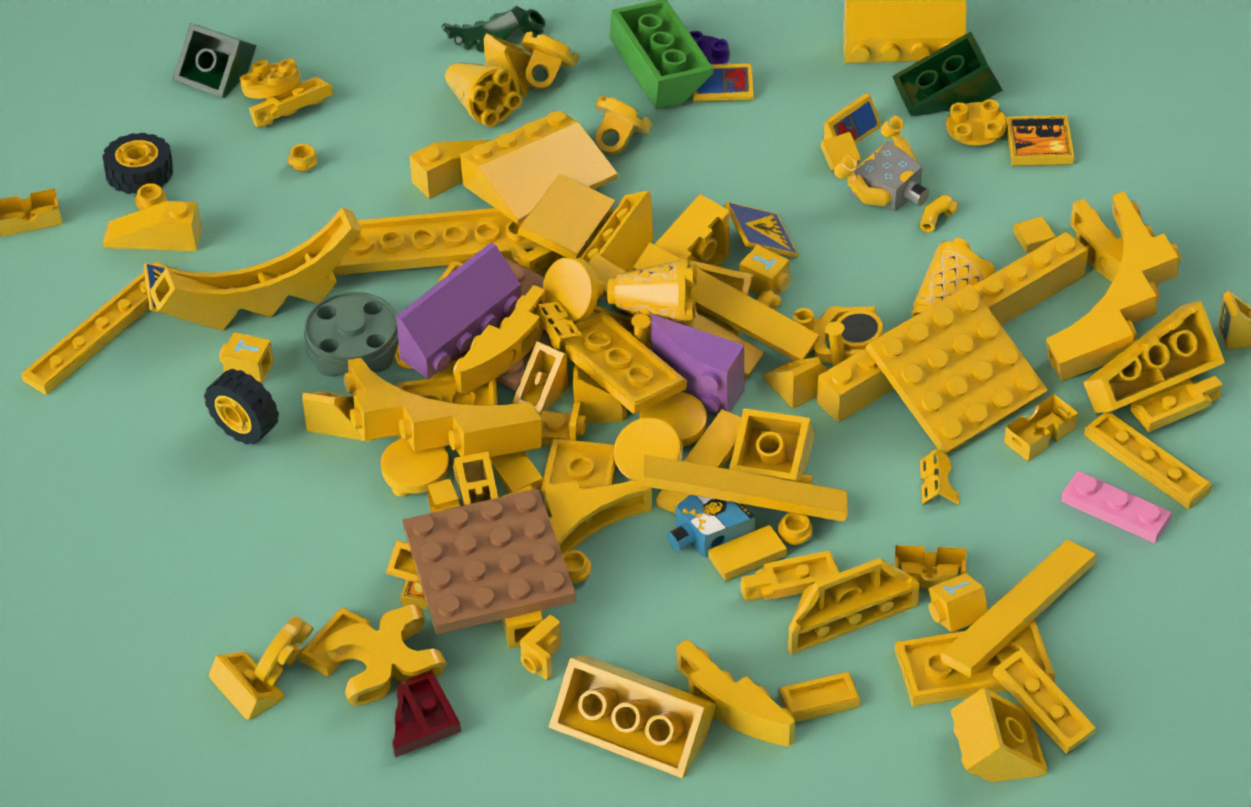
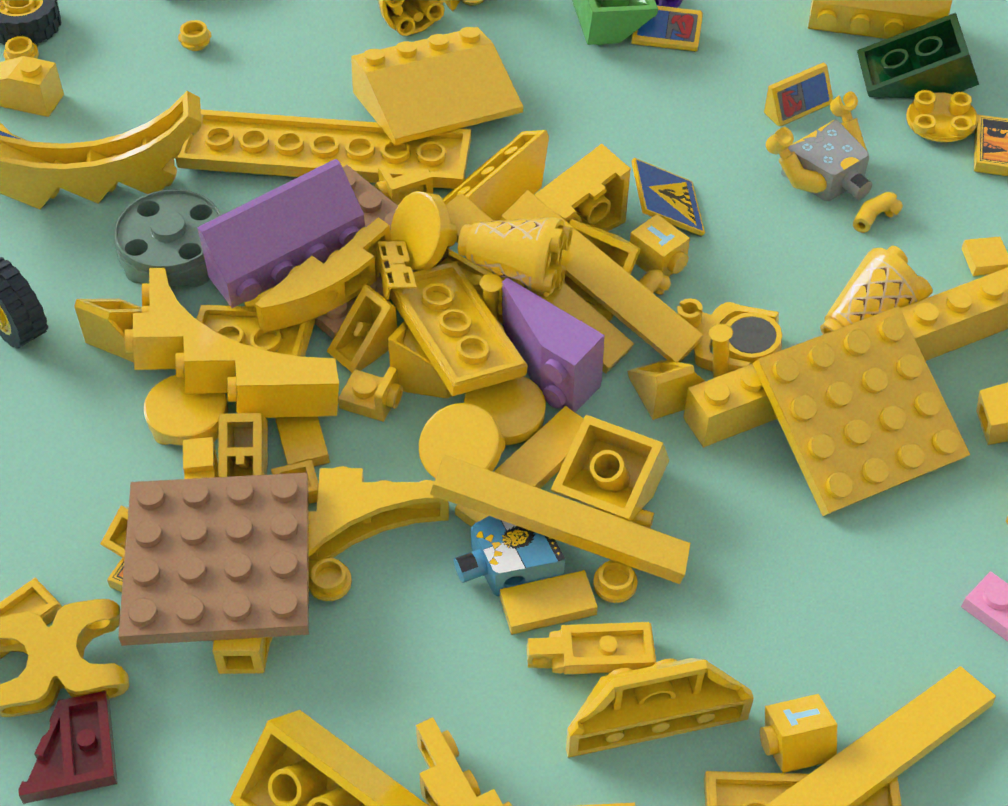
camera: 10 degrees right, 5 degrees up
yellow brick [219,332,274,384] -> none
yellow slope [409,140,488,199] -> none
yellow tile [518,173,615,258] -> none
yellow bracket [520,614,561,680] -> none
yellow tile [541,438,617,497] -> none
yellow tile [595,95,653,155] -> none
yellow tile [820,132,862,172] -> none
yellow piece [894,545,966,590] -> none
yellow piece [920,448,959,505] -> none
yellow piece [1004,394,1078,461] -> none

